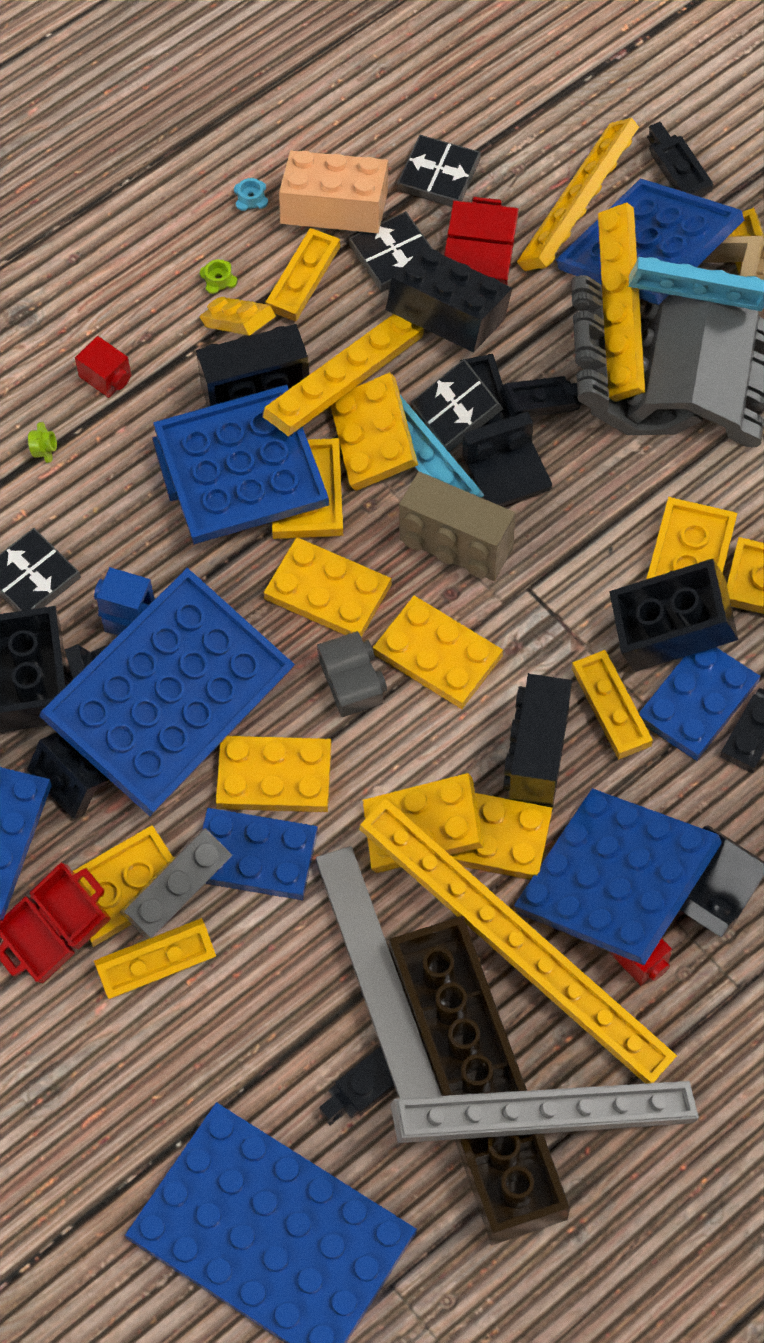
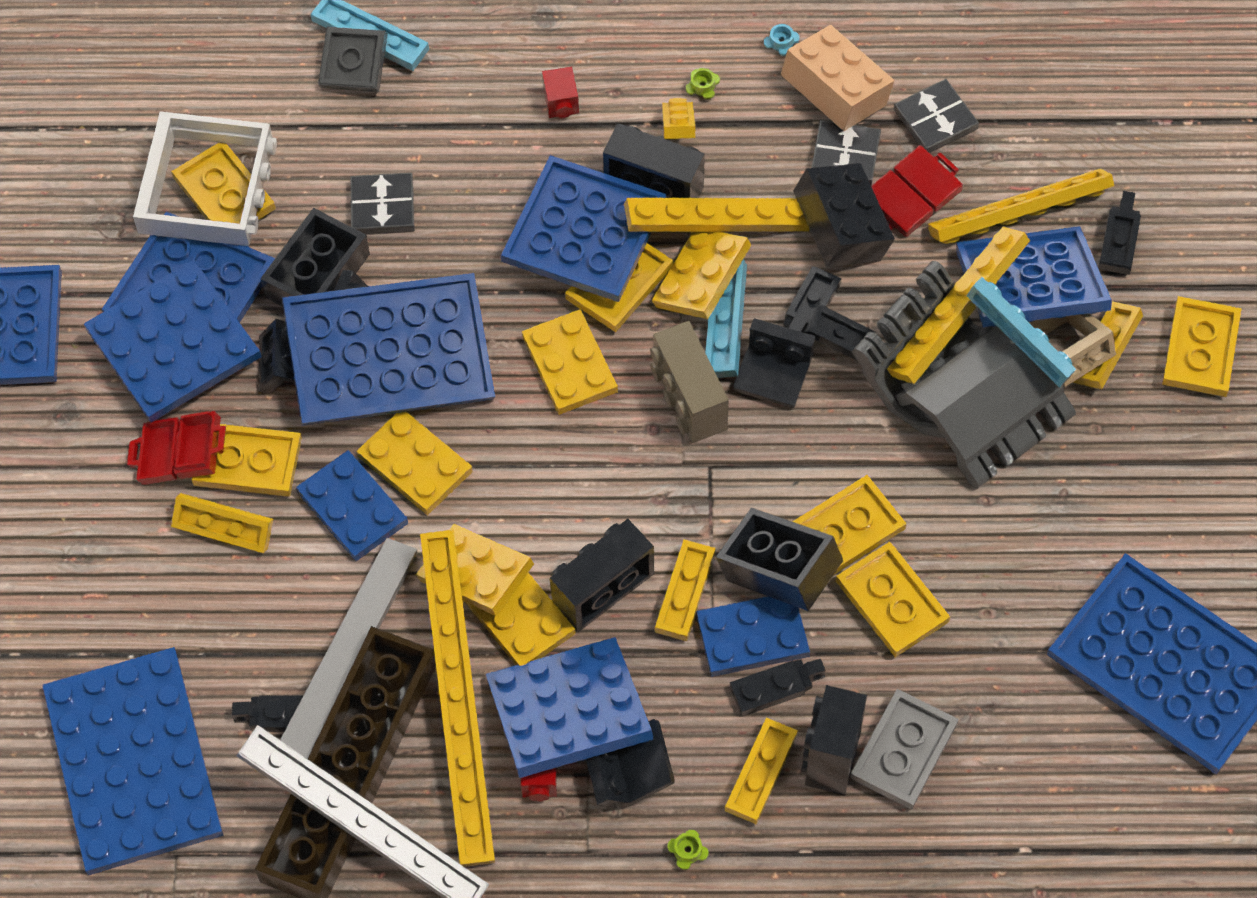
camera: 40 degrees right, 0 degrees up
lime plate [28,422,57,463] -> none
blue brick [94,567,155,636] -> none
dark grey brick [119,828,232,939] -> none
yellow plate [265,228,340,322] -> none
dark grey brick [317,631,387,717] -> none
yellow plate [373,595,503,709] -> none
black tile [411,359,503,452] -> none

